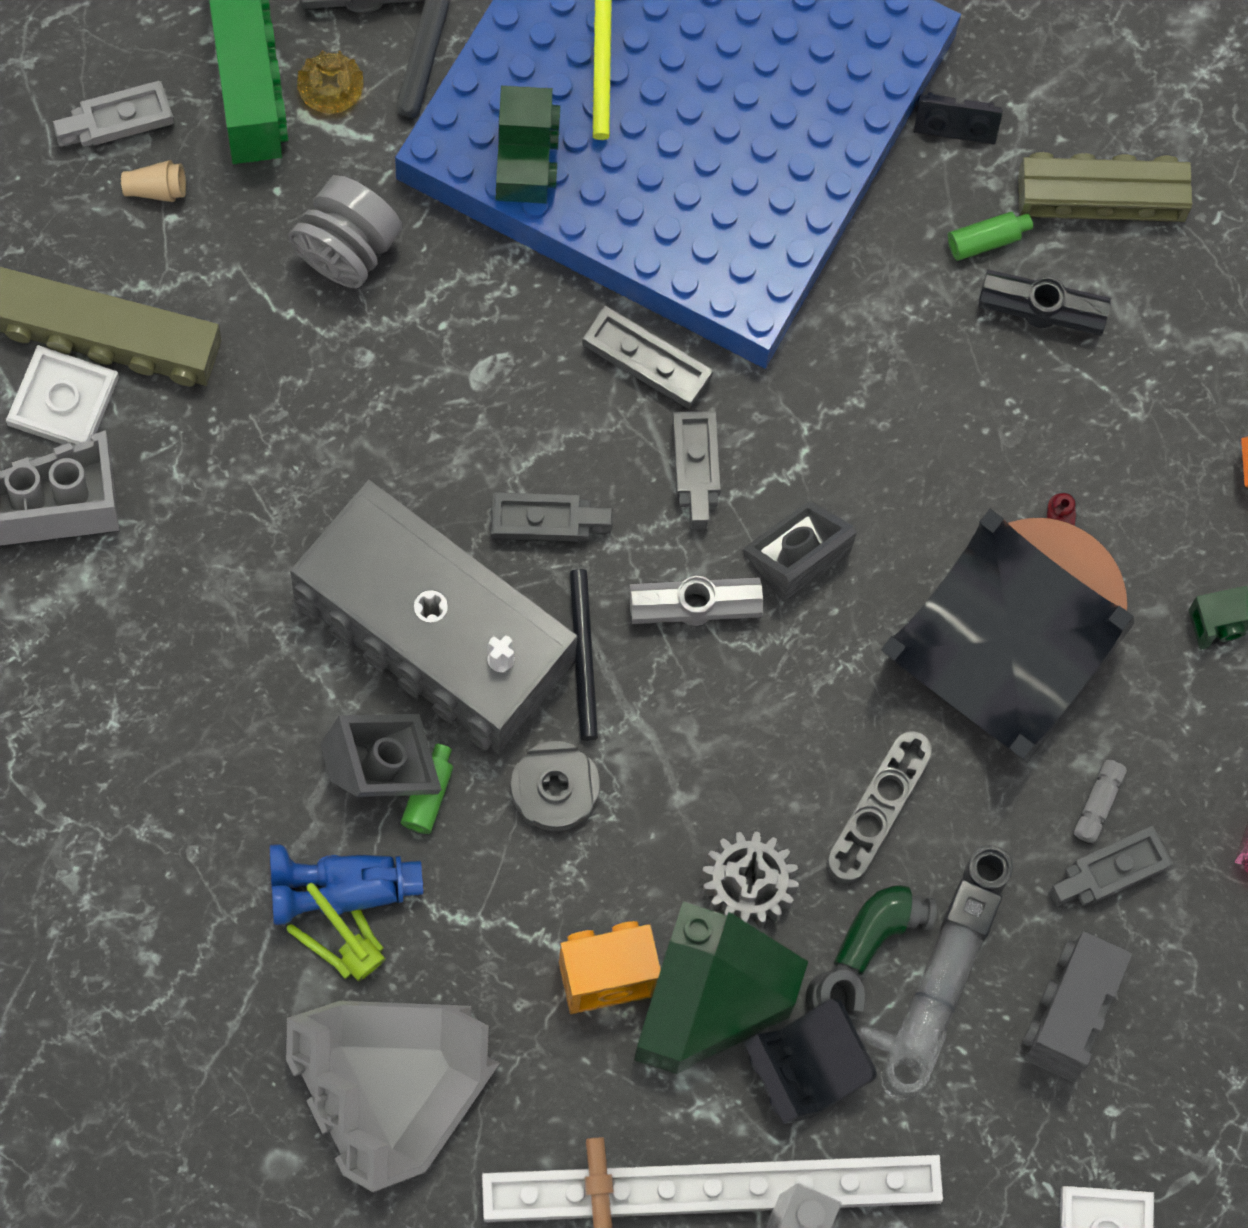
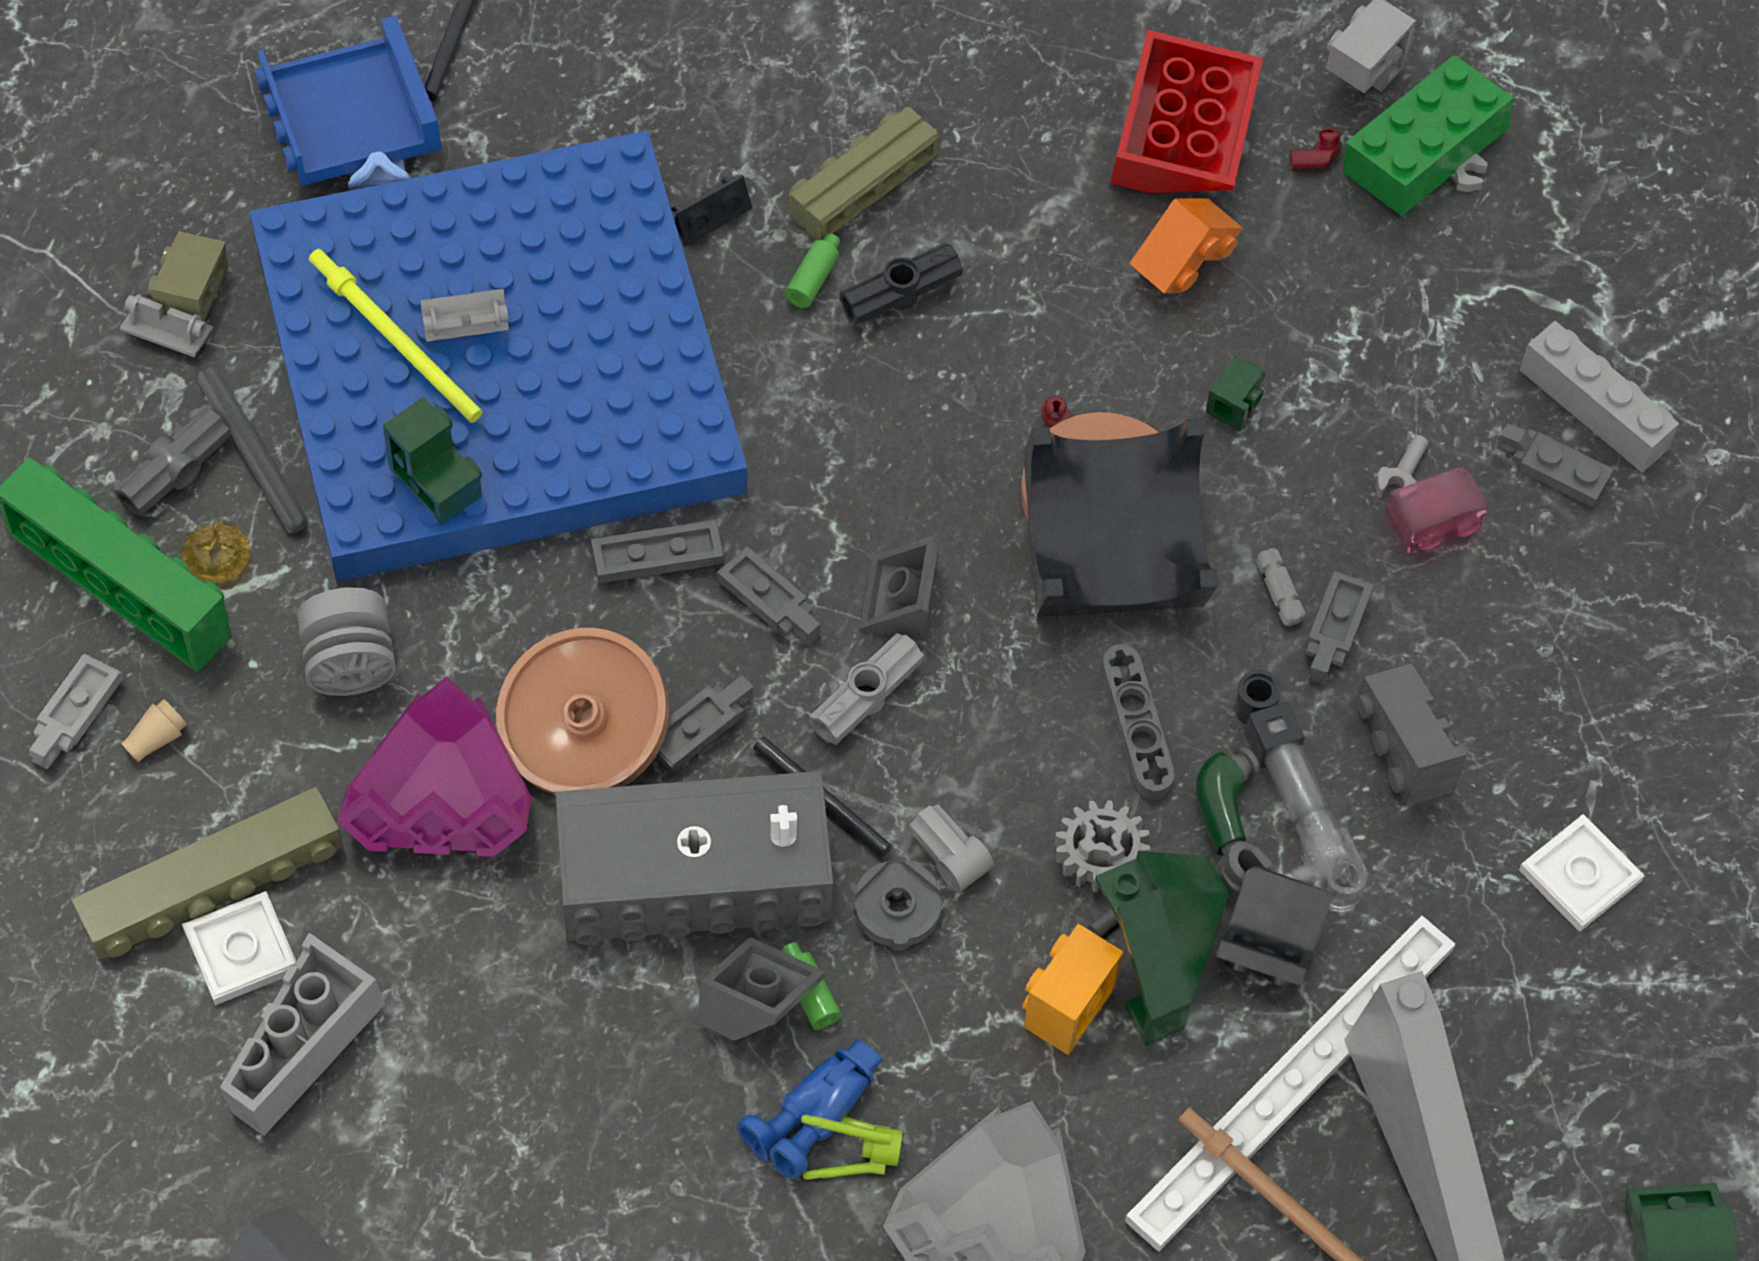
camera: 40 degrees left, 10 degrees down
none -> magenta panel [337,676,532,857]
none -> light grey hinge [420,289,509,342]
none -> nougat dish [496,628,669,796]
none -> light grey piece [909,804,994,893]

